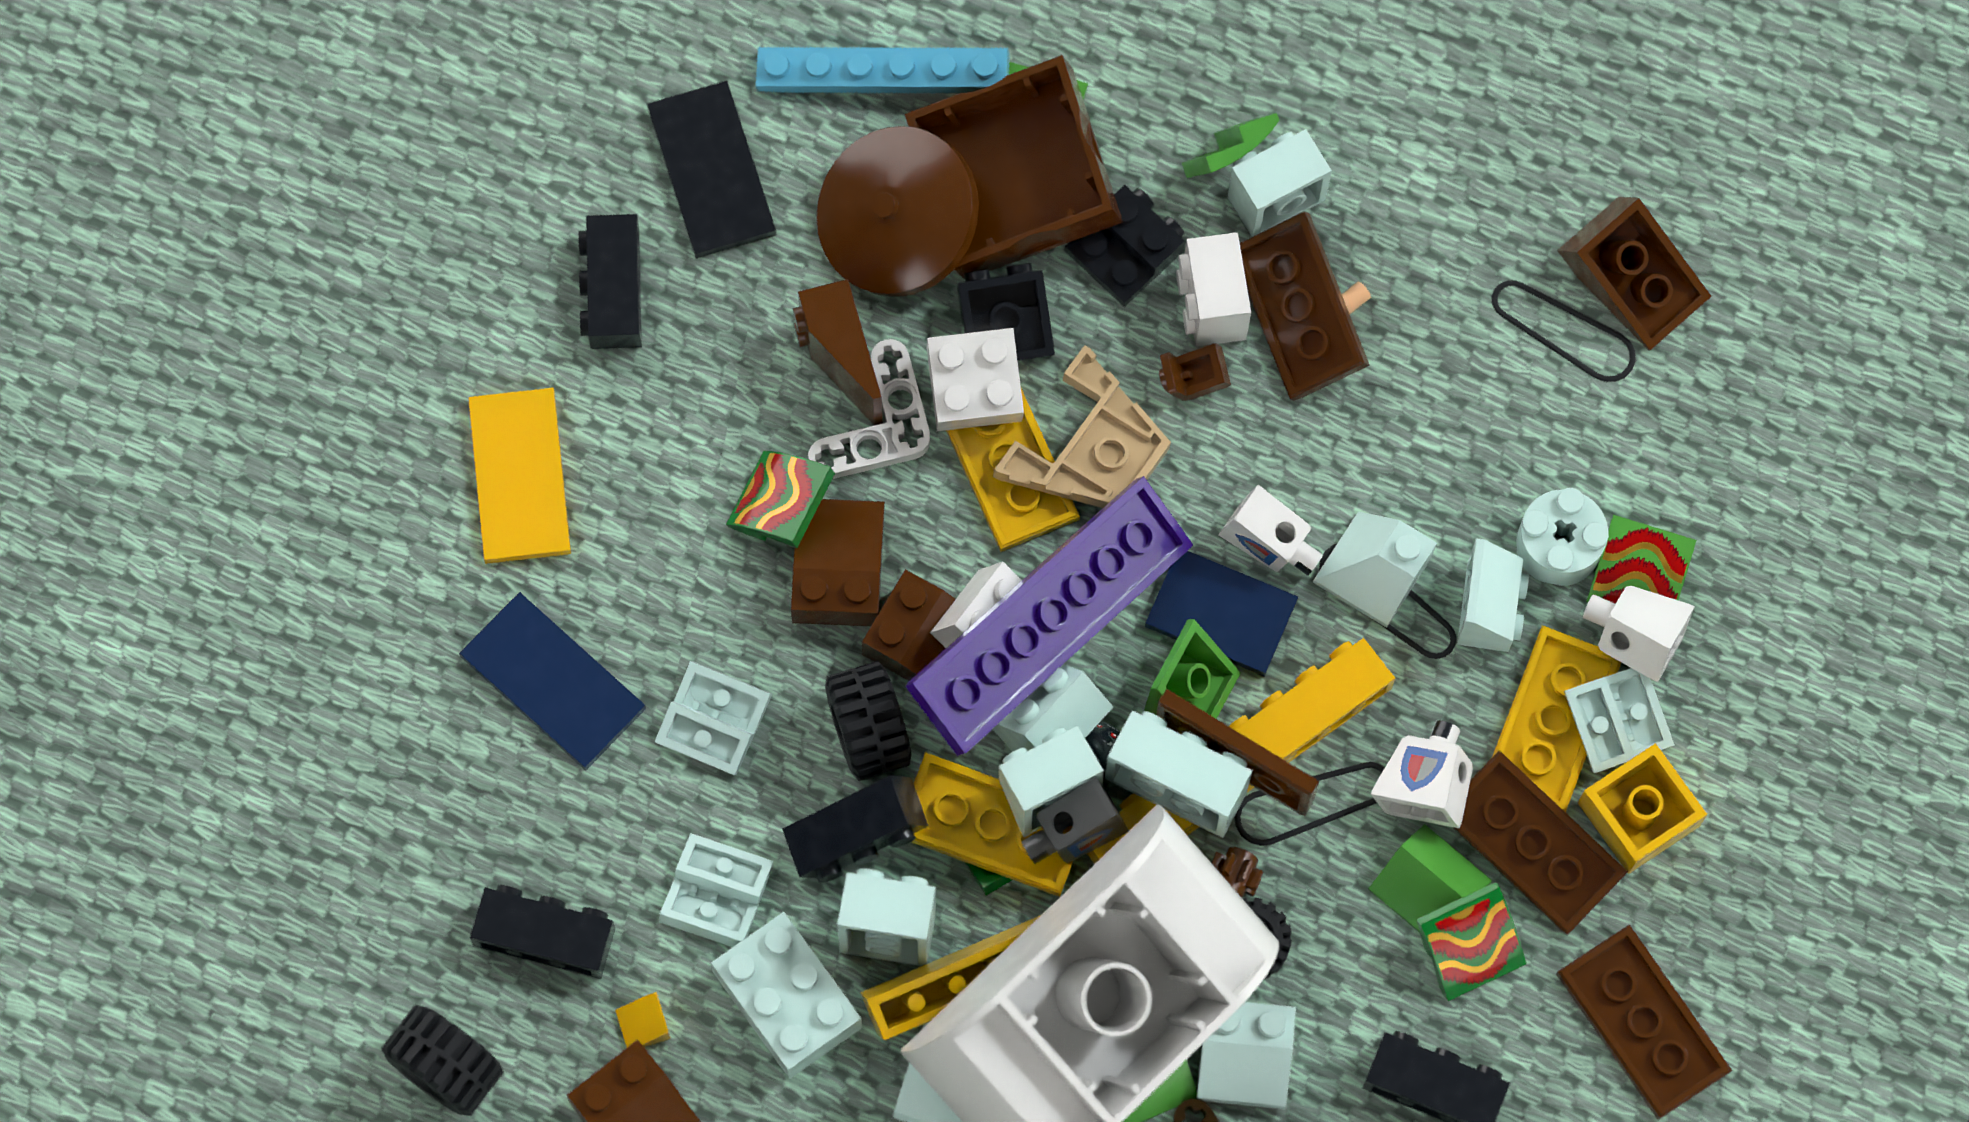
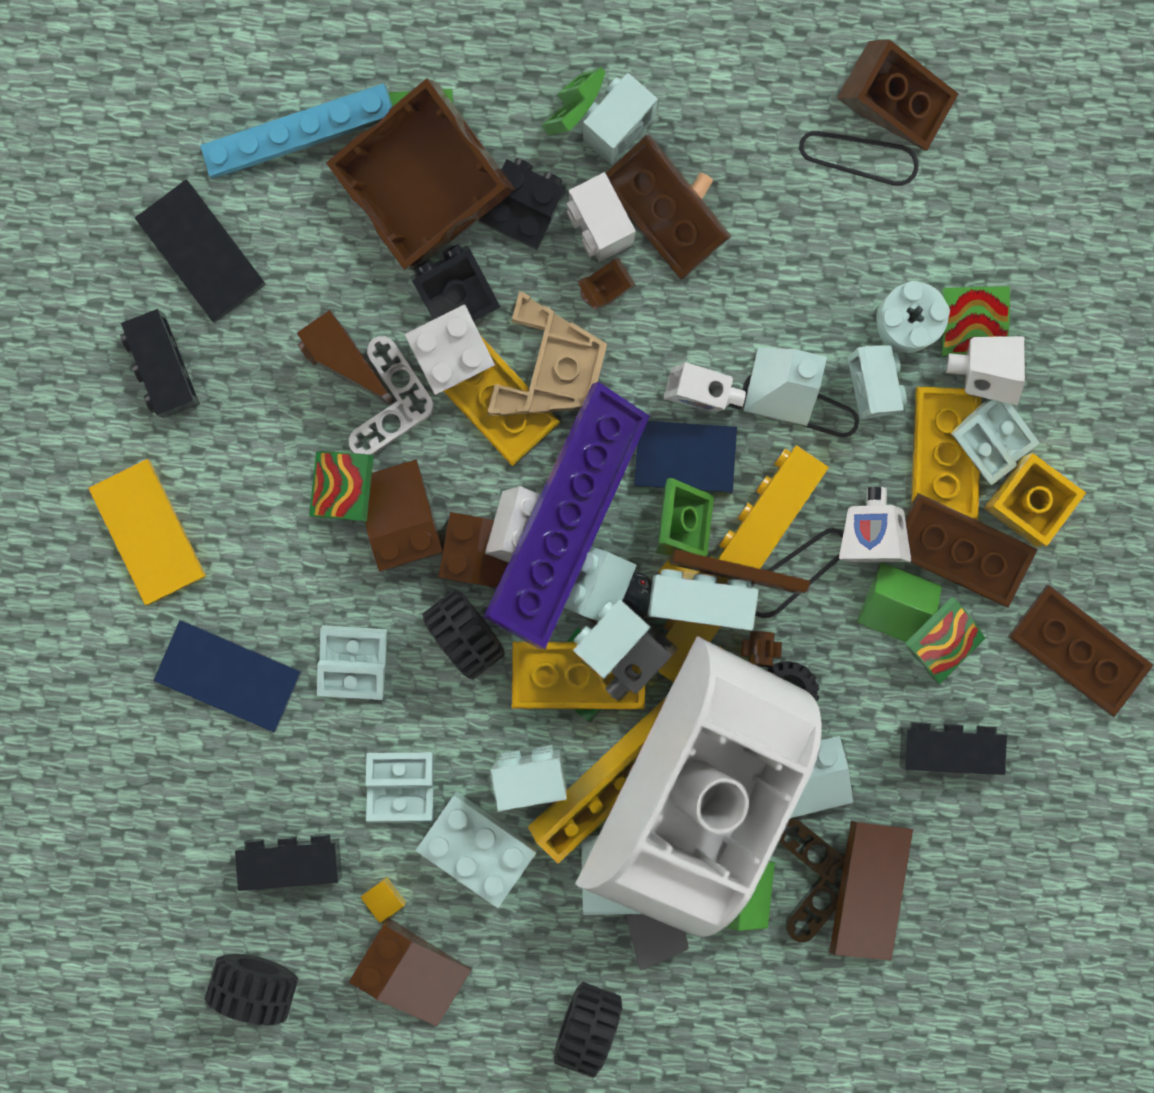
camera: 20 degrees left, 15 degrees up
black brick [782,775,929,883] -> none
reddish brown dish [817,126,979,297] -> none

